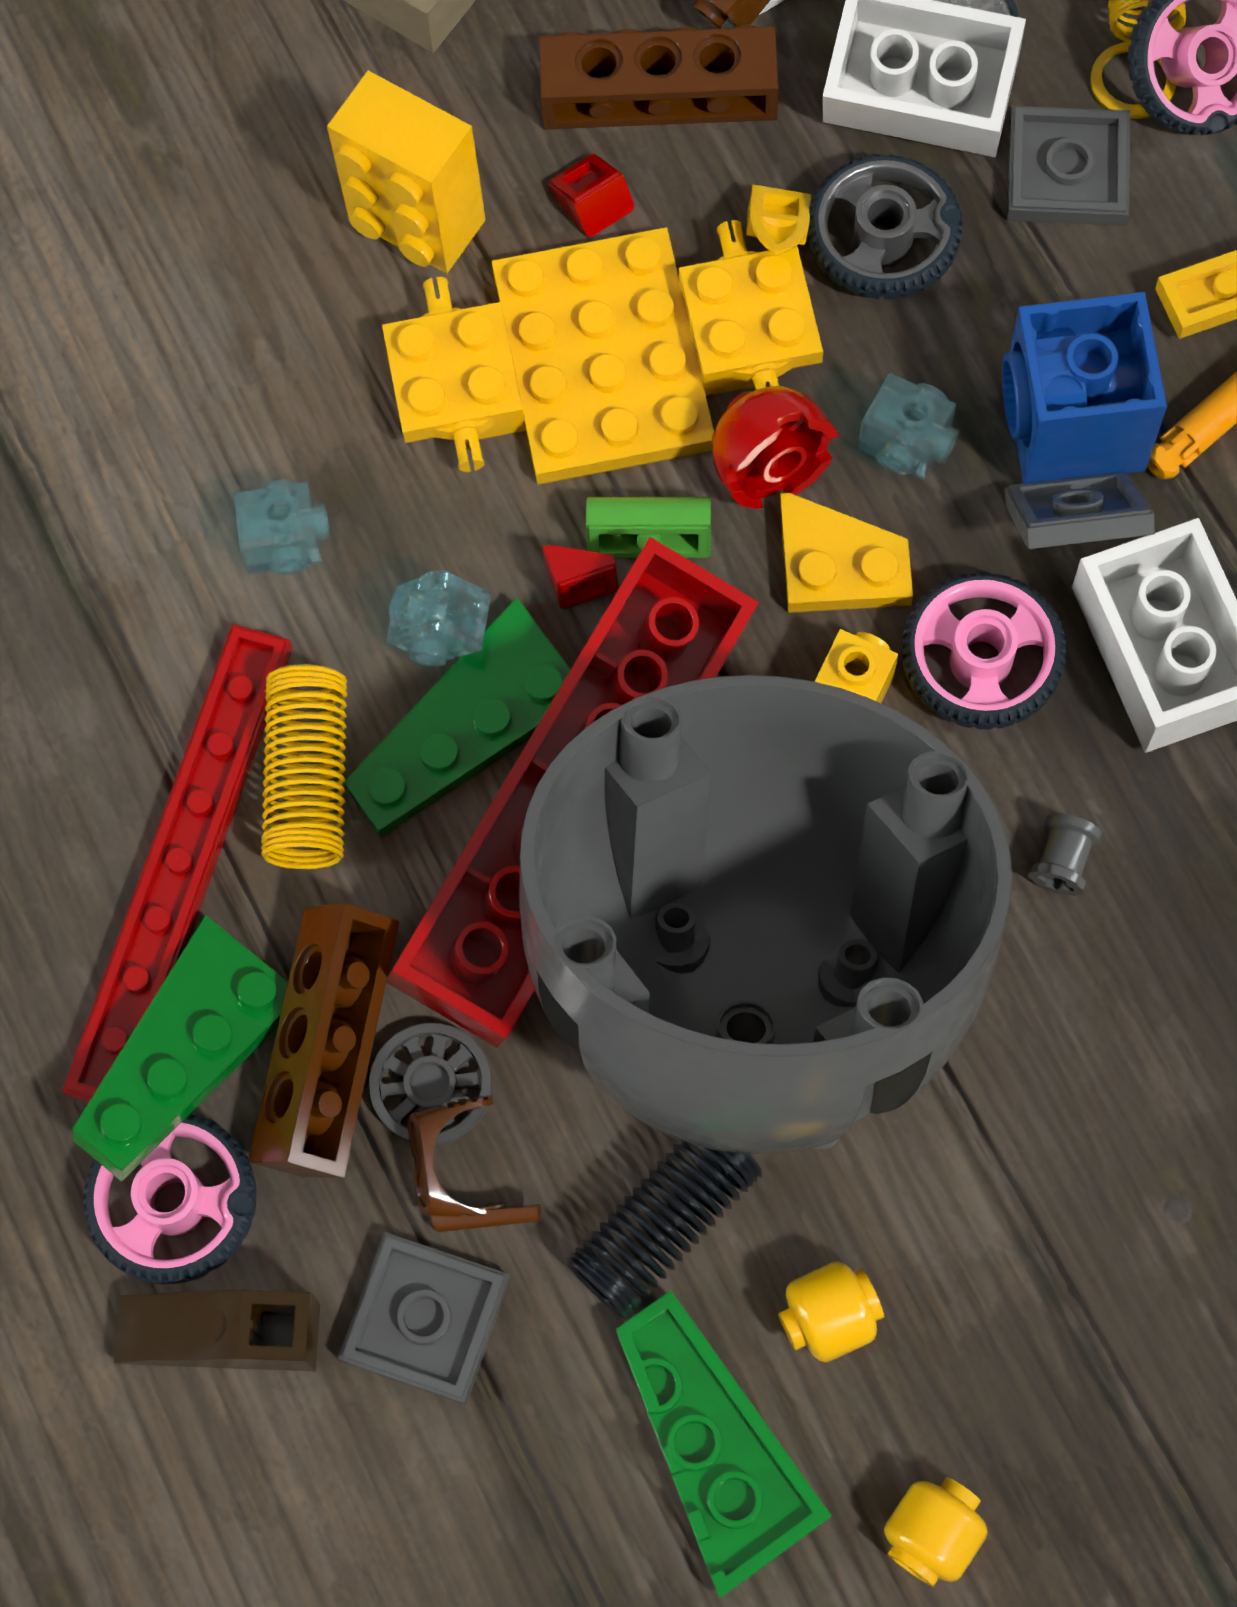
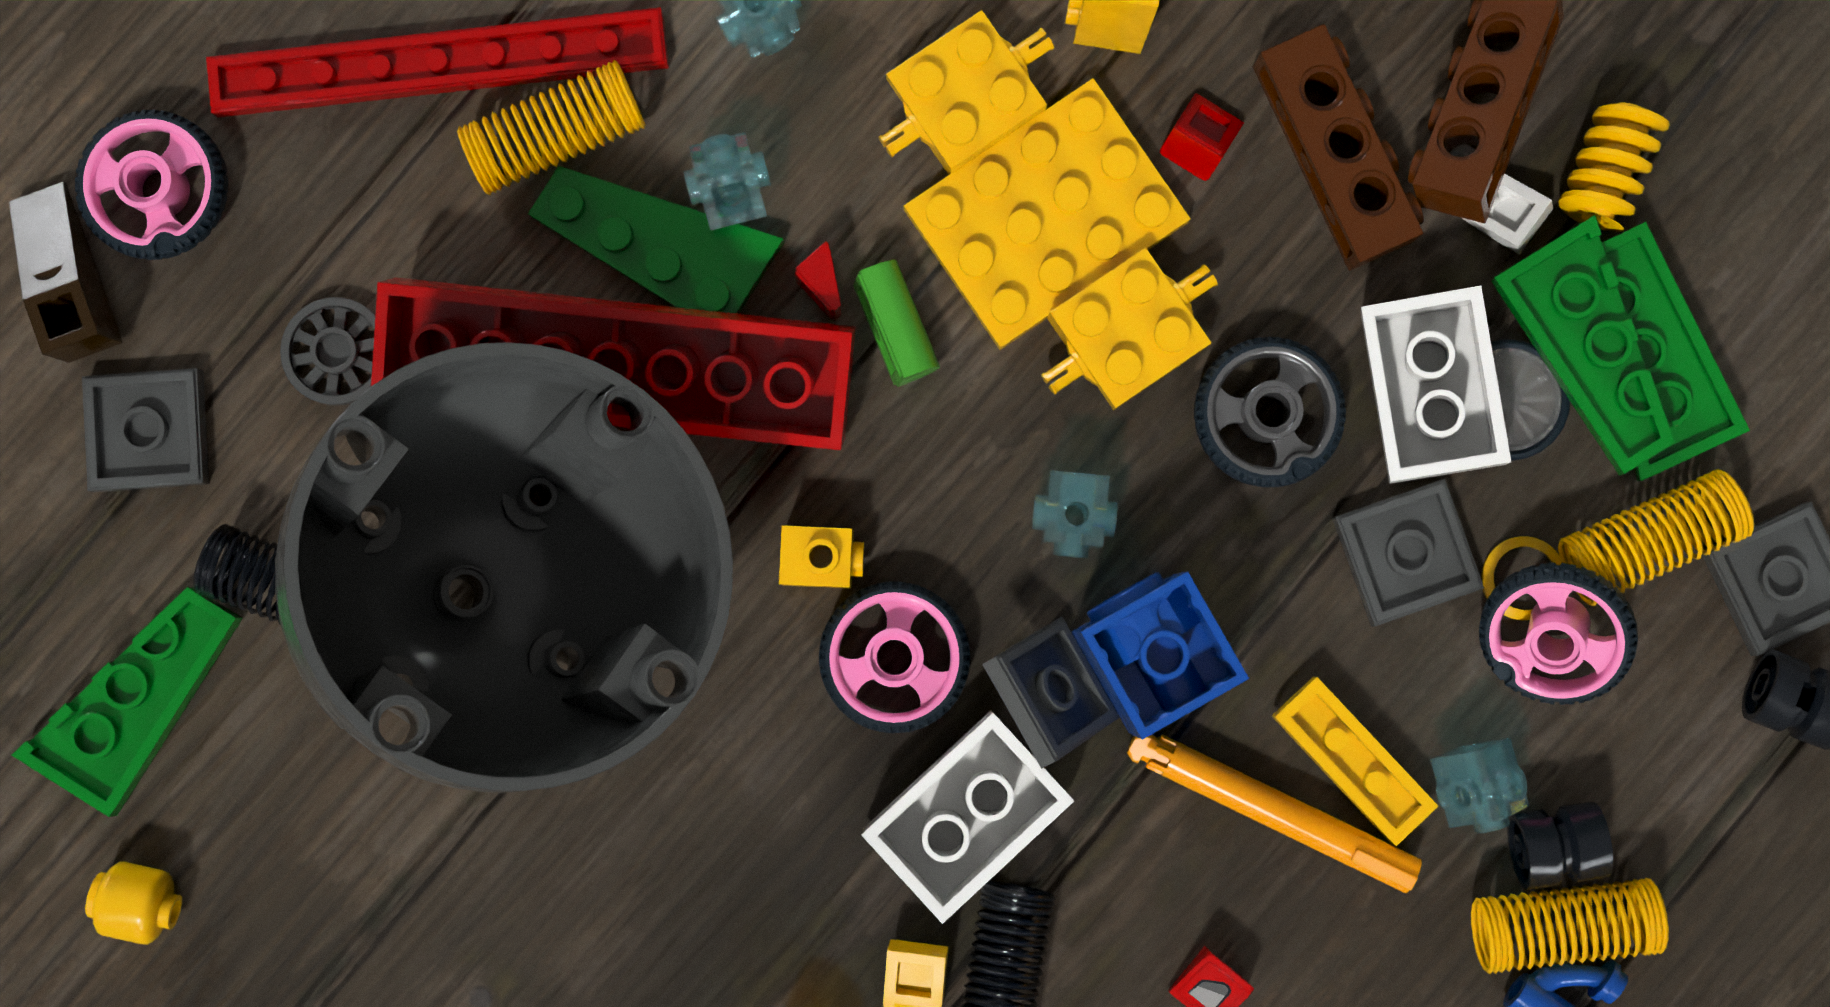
camera: 65 degrees right, 15 degrees up
green wing [72,915,288,1182] -> none
reddish brown brick [248,902,399,1178] -> none
reddish brown helmet [408,1095,542,1232] -> none
red cylinder [712,386,838,509] -> none
yellow plate [746,184,811,256] -> none
yellow head [778,1261,884,1362] -> none
yellow wing [780,493,913,613] -> none
dark grey bush [1028,813,1102,896] -> none

